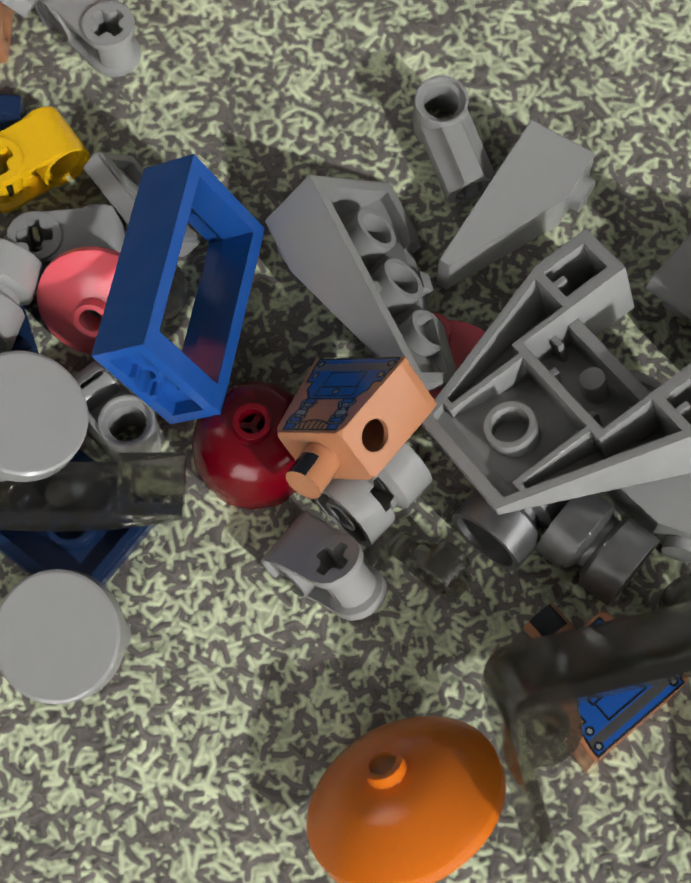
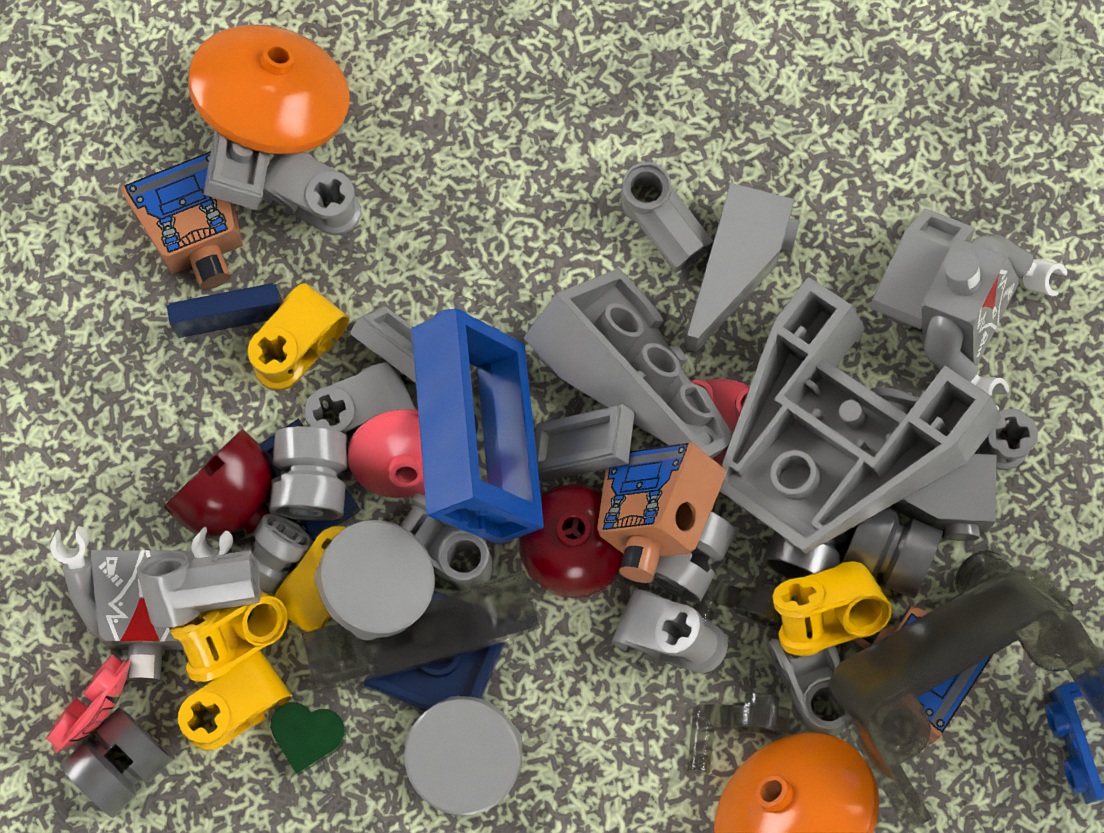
camera: 10 degrees left, 5 degrees up
none -> light grey tile [535,404,635,482]
none -> clear smoke plate [687,693,790,774]
none -> light grey piece [768,632,855,736]
none -> yellow piece [772,561,892,656]

